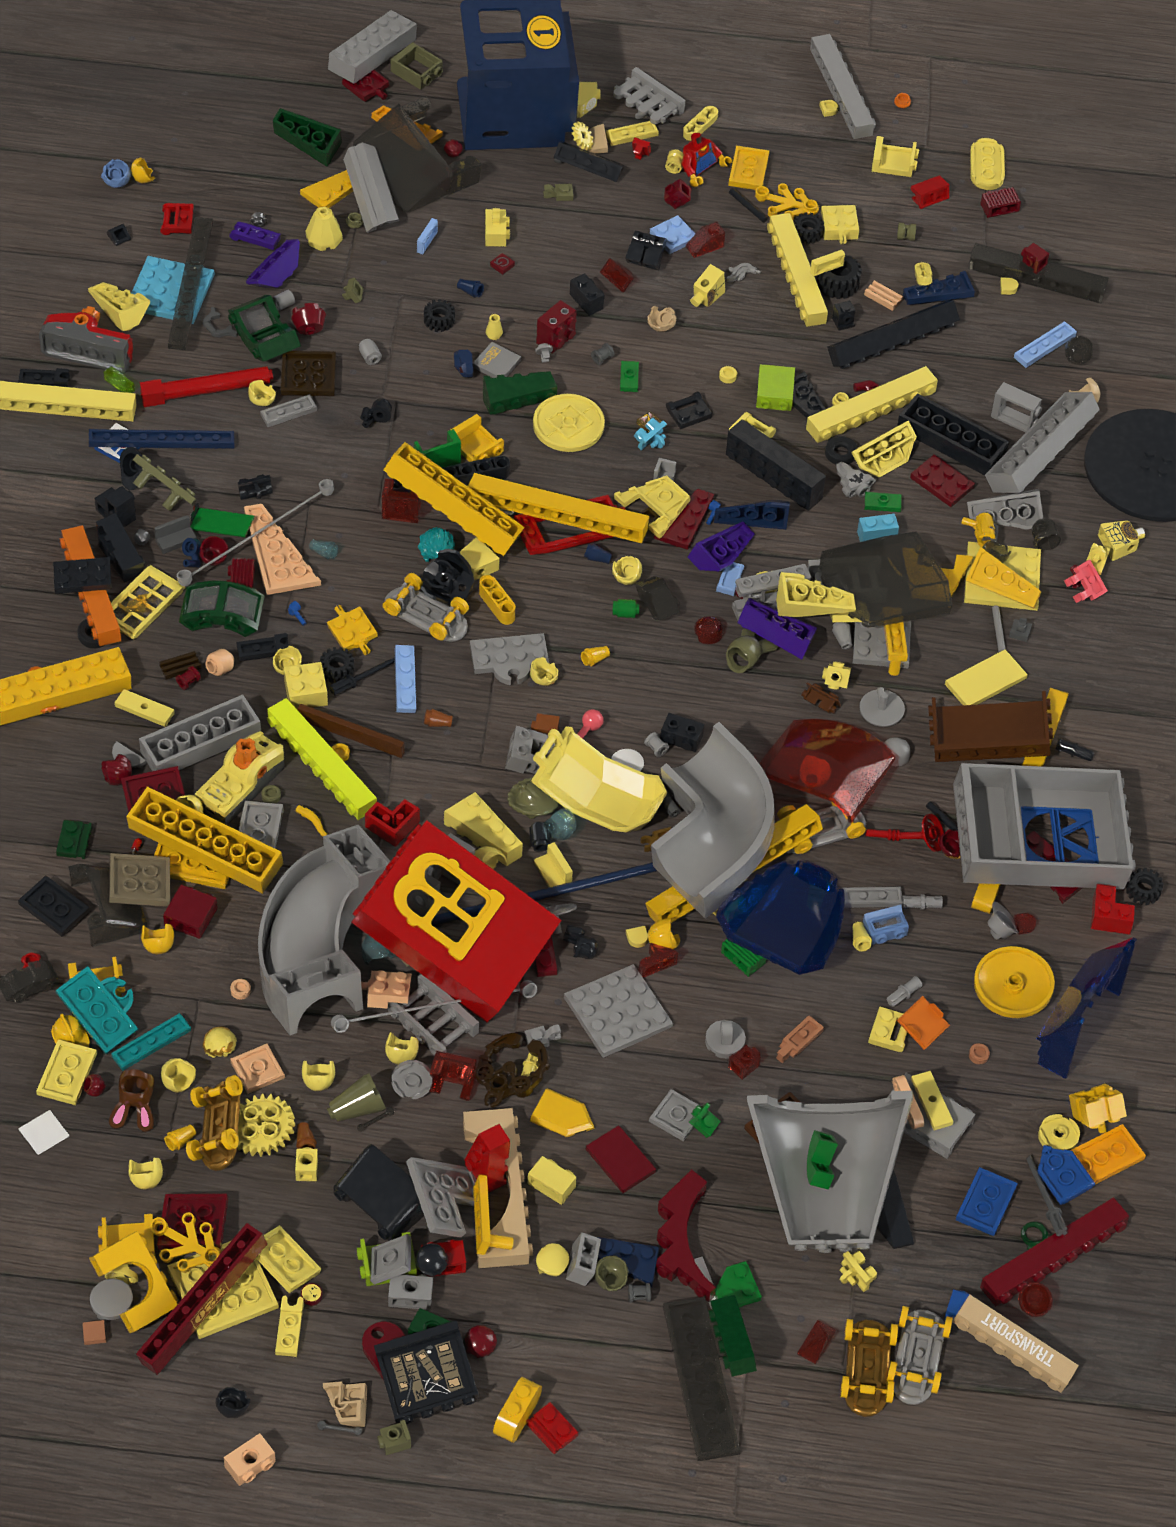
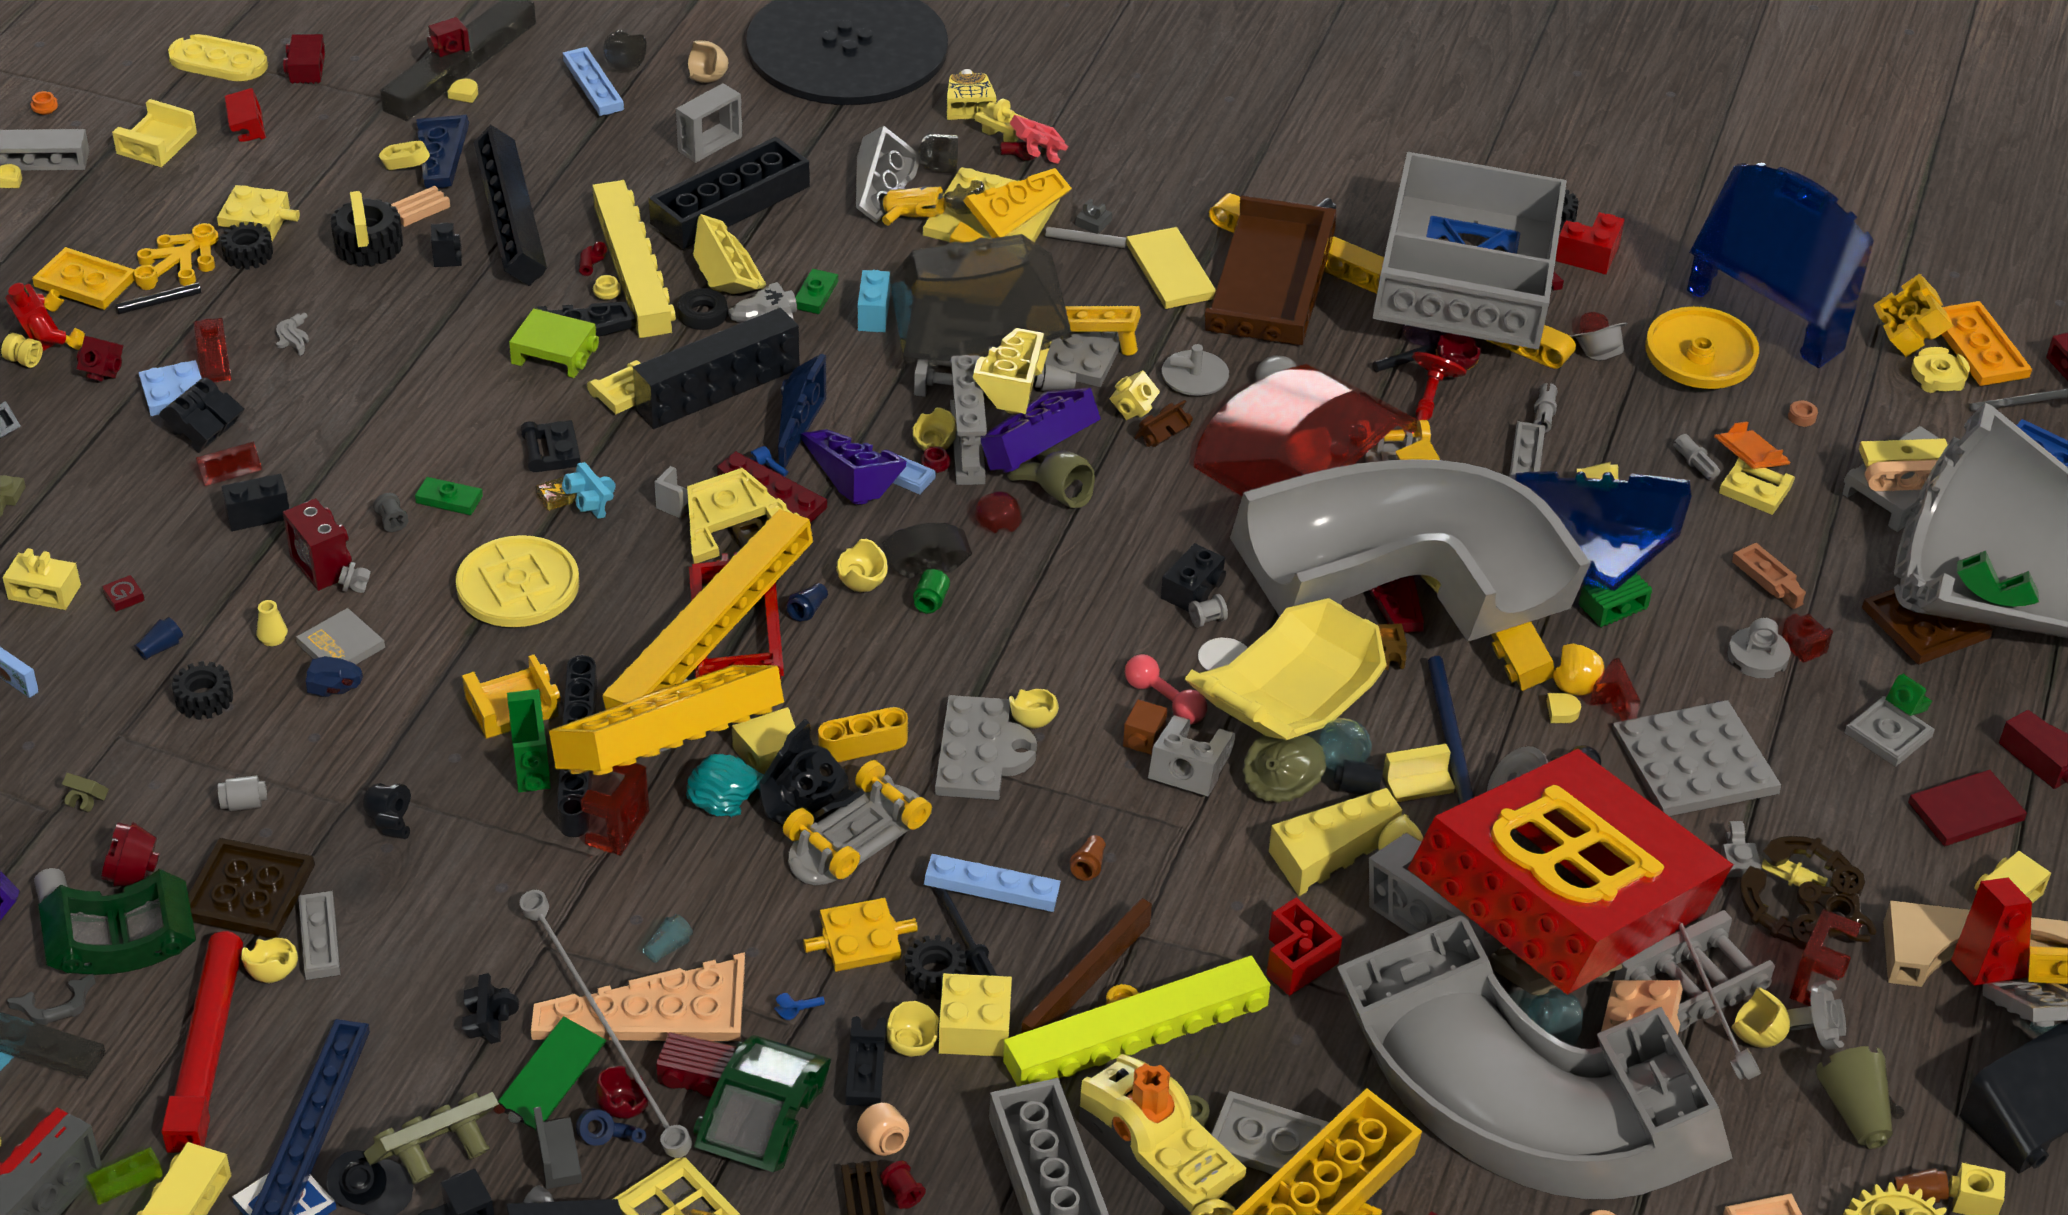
camera: 75 degrees left, 10 degrees down
yellow animal [295,805,327,837] -> none
light yellow hair [302,1061,335,1091] -> none
dark green wedge [483,371,557,415] -> none
yellow tile [530,1088,594,1137] -> none
yellow cone [581,646,610,666] -> none
tan hair [647,306,676,332] -> none
light yellow torso [690,264,725,307] -> none
light yellow tile [719,366,737,383] -> none
light yellow brick [767,213,828,327] -> none
medium blue window [863,905,909,945] -> none
olive wheel [897,223,916,241] -> none
dark red plate [910,455,975,507] -> none
light grey brick [985,392,1100,493] -> none
blue tile [1037,1145,1095,1205] -> none

